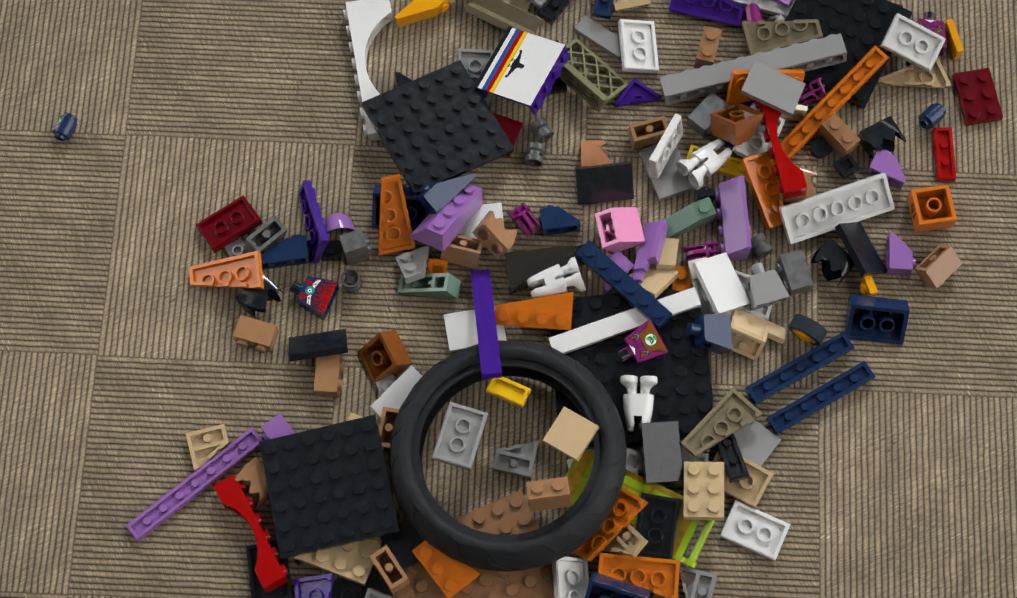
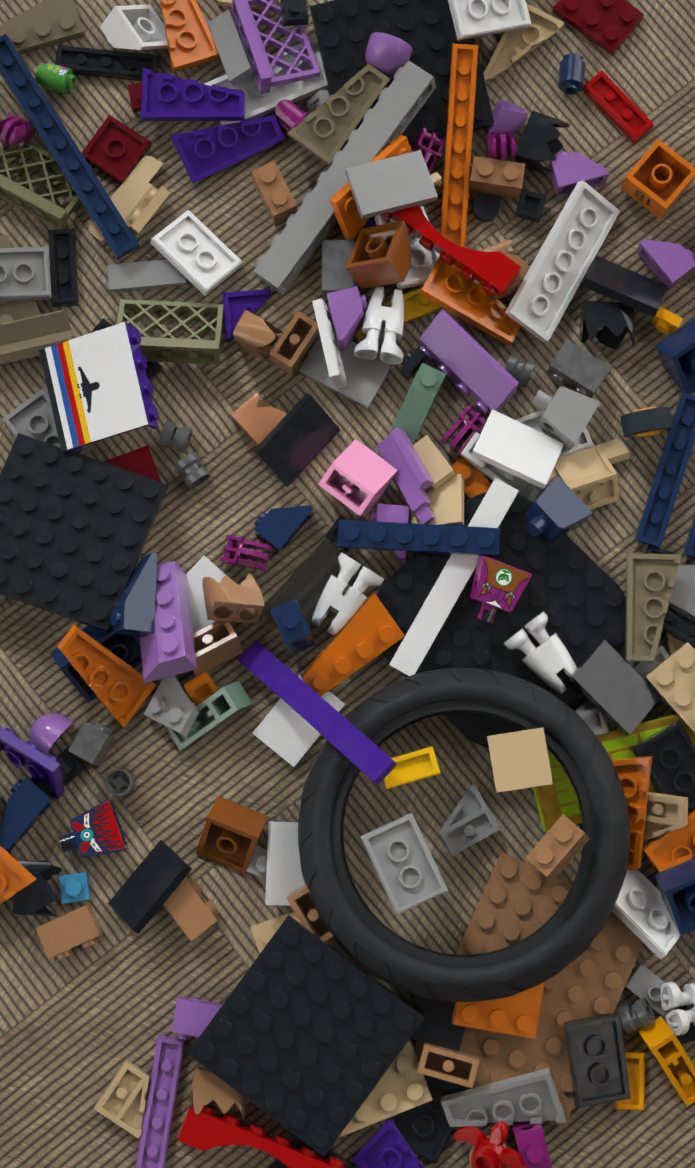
camera: 40 degrees left, 10 degrees up
none -> dark azure plate [59,872,91,904]
none -> medium nougat piece [233,310,283,364]
none -> dark blue torso [270,598,315,656]
none -> medium lavender slope [327,286,368,351]
none -> medium lavender helmet [365,32,412,78]
none -> magenta arm [486,132,517,160]
none -> medium lavender helmet [488,100,528,134]

